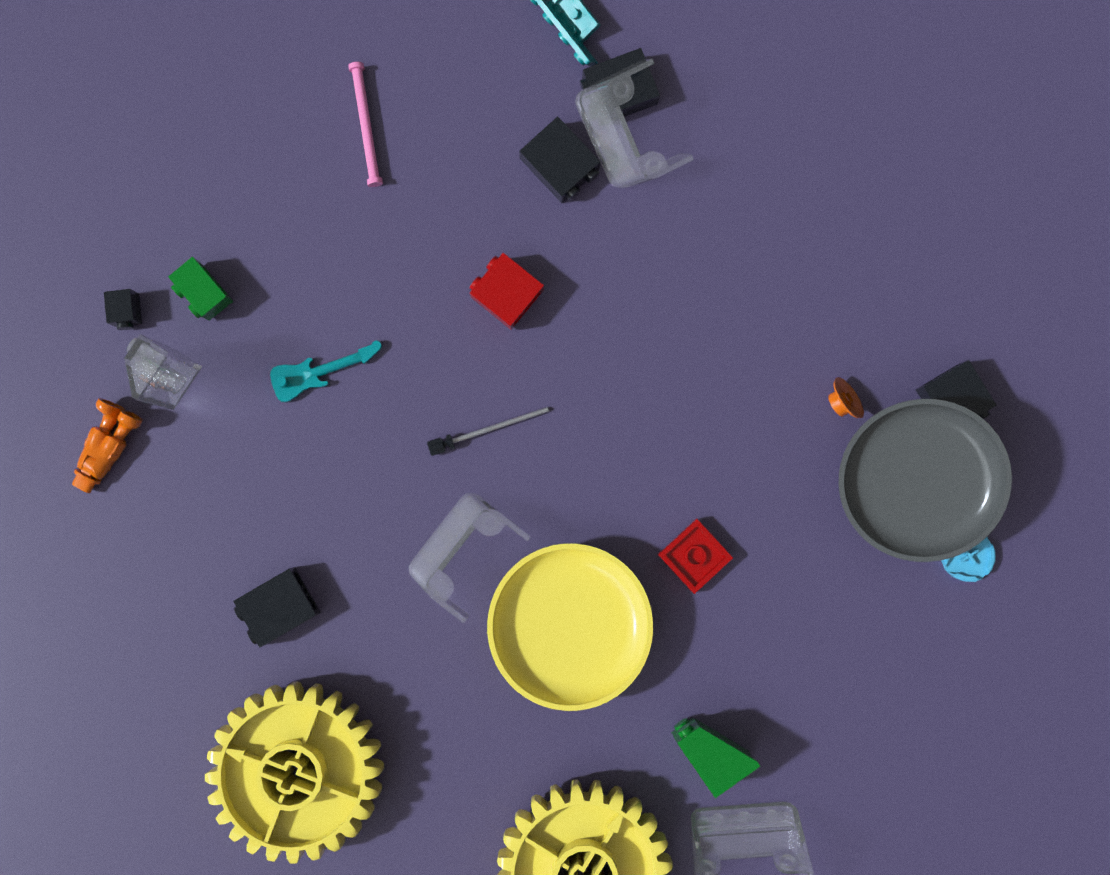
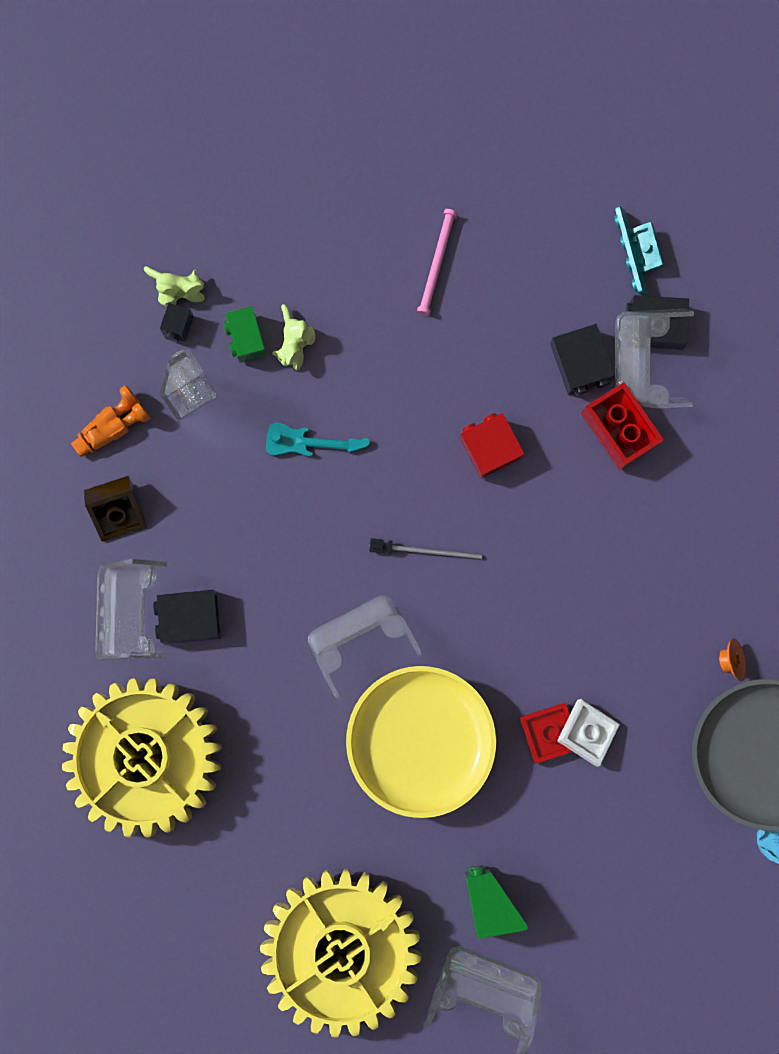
camera: 30 degrees right, 5 degrees down
none -> dark brown slope [84,476,147,542]
none -> clear windscreen [95,559,167,660]
none -> yellowish green animal [144,266,205,307]
none -> yellowish green animal [272,304,315,371]
none -> white tile [557,699,620,767]
none -> red slope [581,382,664,471]

